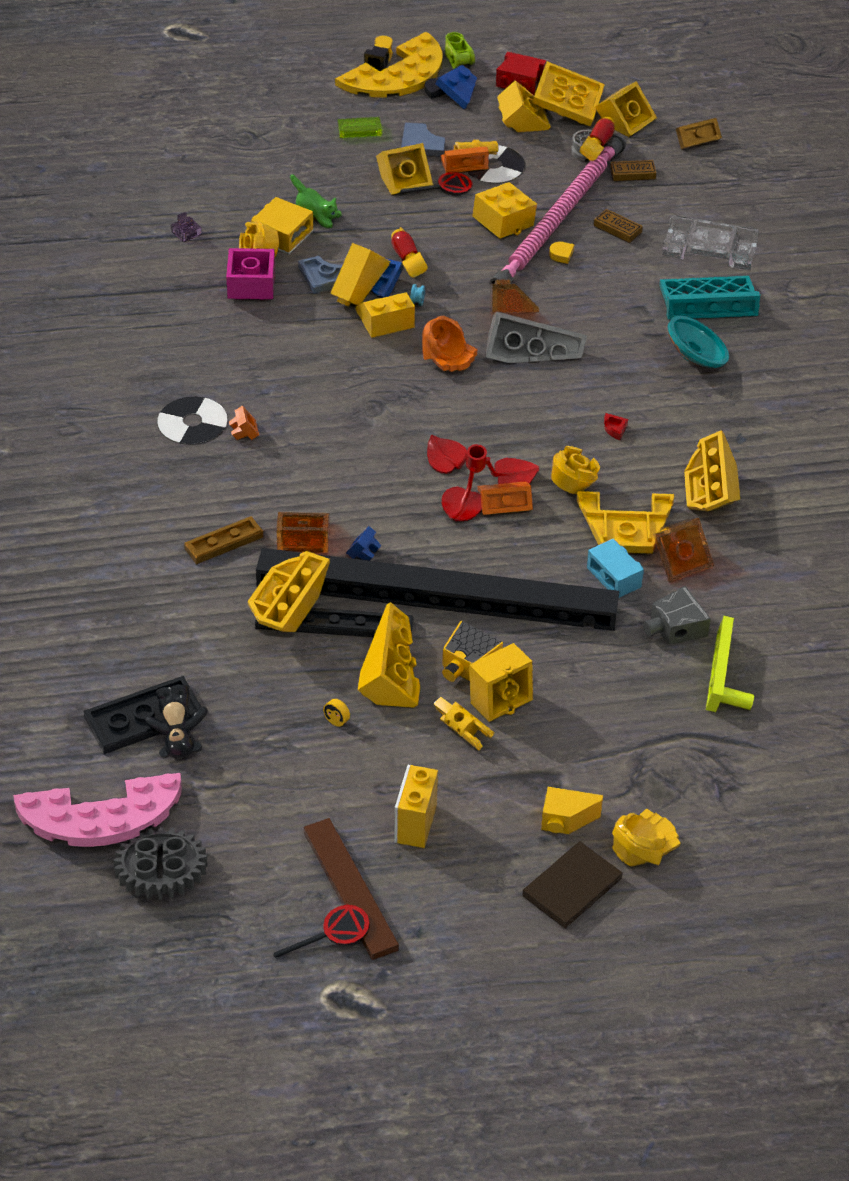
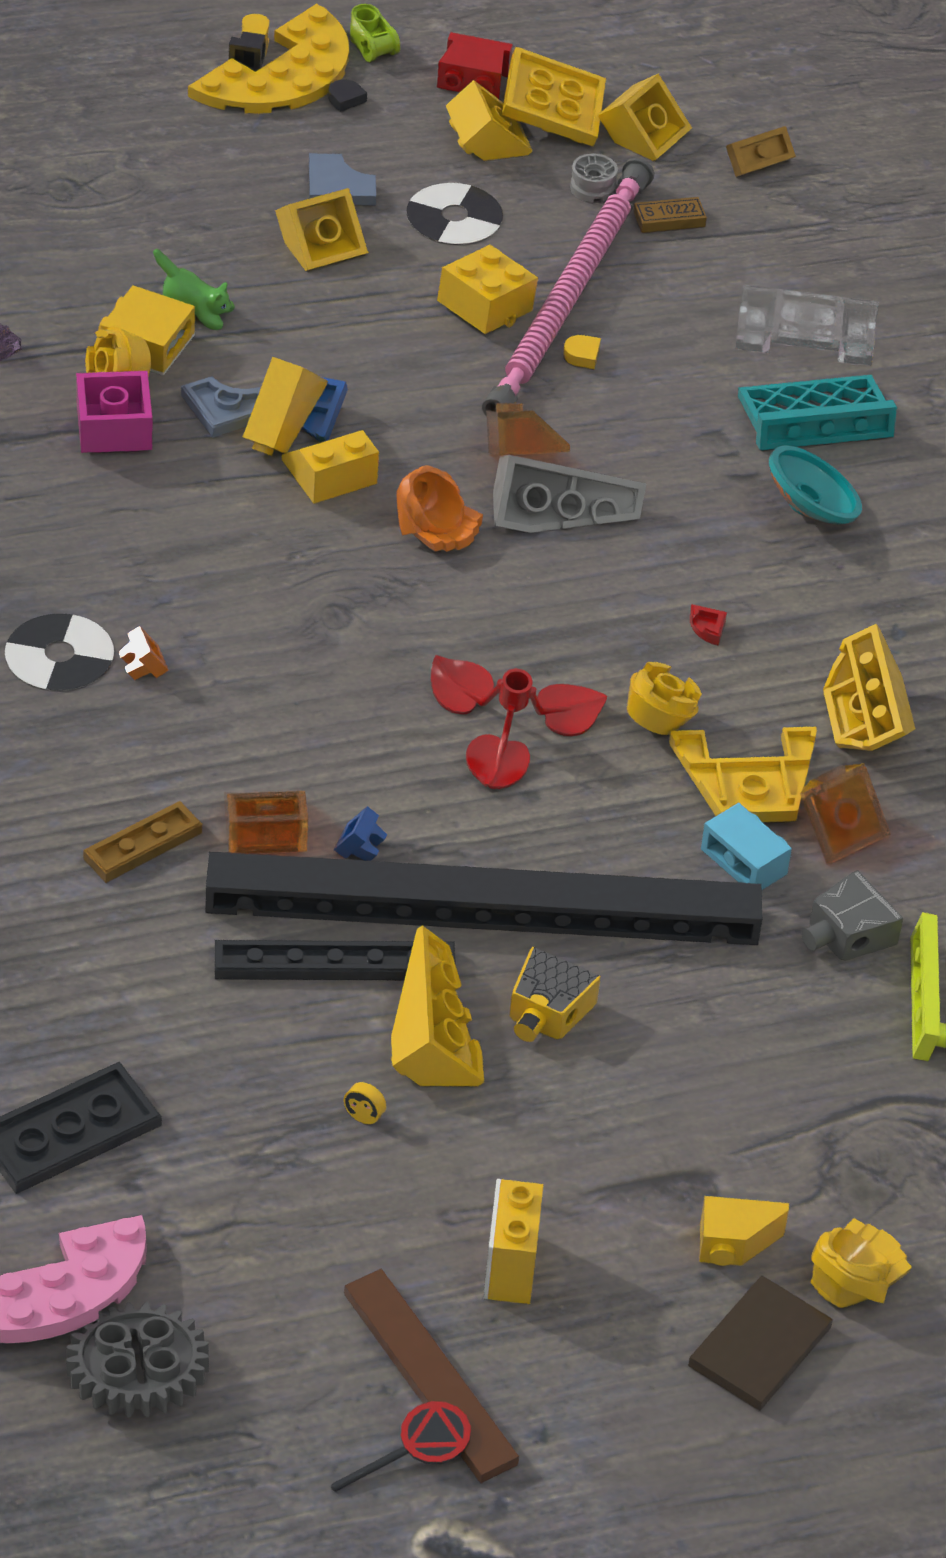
camera: 10 degrees left, 0 degrees up
black piece [145,685,208,759] -> none
yellow wedge [248,551,330,632] -> none
clear neon green tile [338,117,382,138] -> none
piece [391,227,428,278] -> none
piece [400,172,472,195] -> none
medium azure bush [410,284,425,306] -> none
yellow hinge [434,697,495,750] -> none
blue wing [435,65,477,109] -> none
orange panel [441,146,489,173] -> none
yellow pin [454,140,498,155] -> none
yellow brick [469,643,533,722] -> none
orange panel [477,481,533,515] -> none
piece [579,117,615,161] -> none
pearl gold tile [593,209,643,243] -> none

